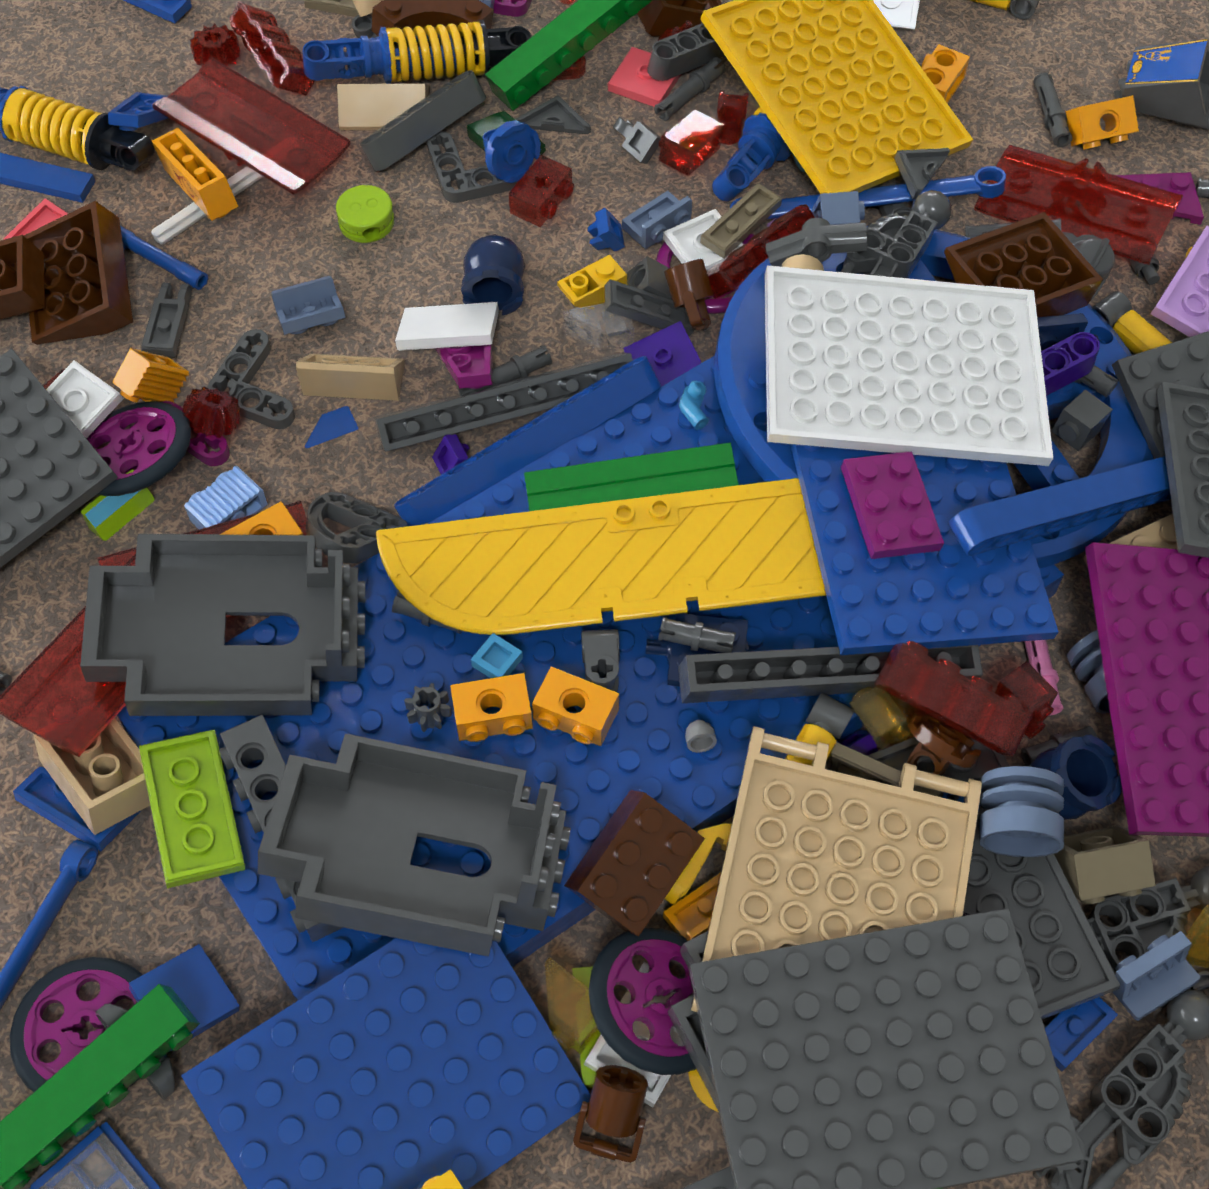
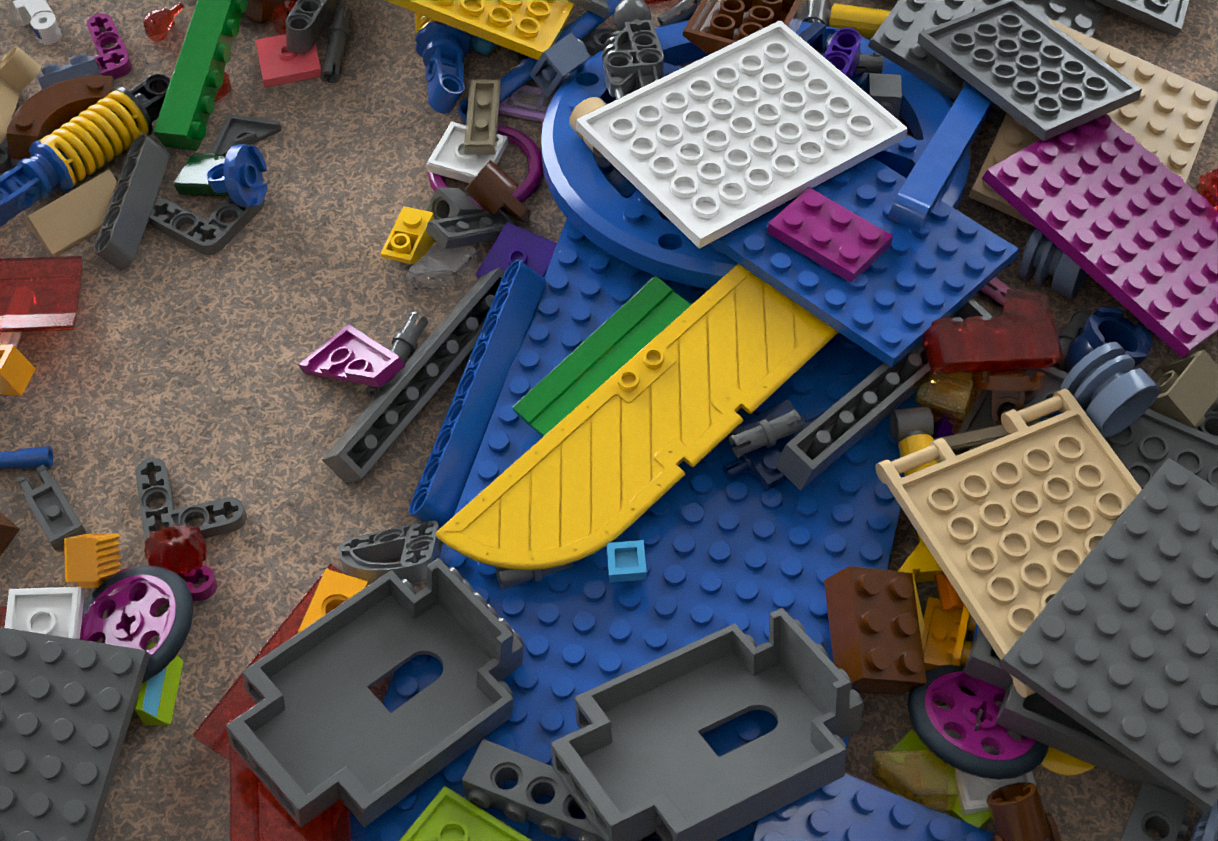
camera: 35 degrees left, 5 degrees down
light blue brick [184,466,268,534] -> none
sand blue bracket [271,276,346,335] -> none
tan slope [296,353,405,401] -> none
blue sticker [305,406,358,448] -> none
lime head [336,185,394,243] -> none
white tile [395,302,499,351] -> none
dark grey gear [404,683,452,732] -> none
dark purple tile [432,434,470,474] -> none
light orange brick [450,673,533,742] -> none
dark blue tile [461,234,525,315] -> none
clear red brick [509,155,574,227] -> none
light orange brick [532,667,619,746] -> none
dark grey piece [581,629,620,692] -> none
blue tile [588,208,625,251] -> none
plate [613,117,663,164] -> none
sand blue bracket [622,191,692,249] -> none
clear red brick [659,110,724,176] -> none
dark azure arm [679,381,709,430] -> none
light grey hinge [685,720,717,753] -> none
clear red brick [707,204,815,299] -> none
clear red piece [716,90,749,145] -> none
dark grey piece [766,218,867,267] -> none

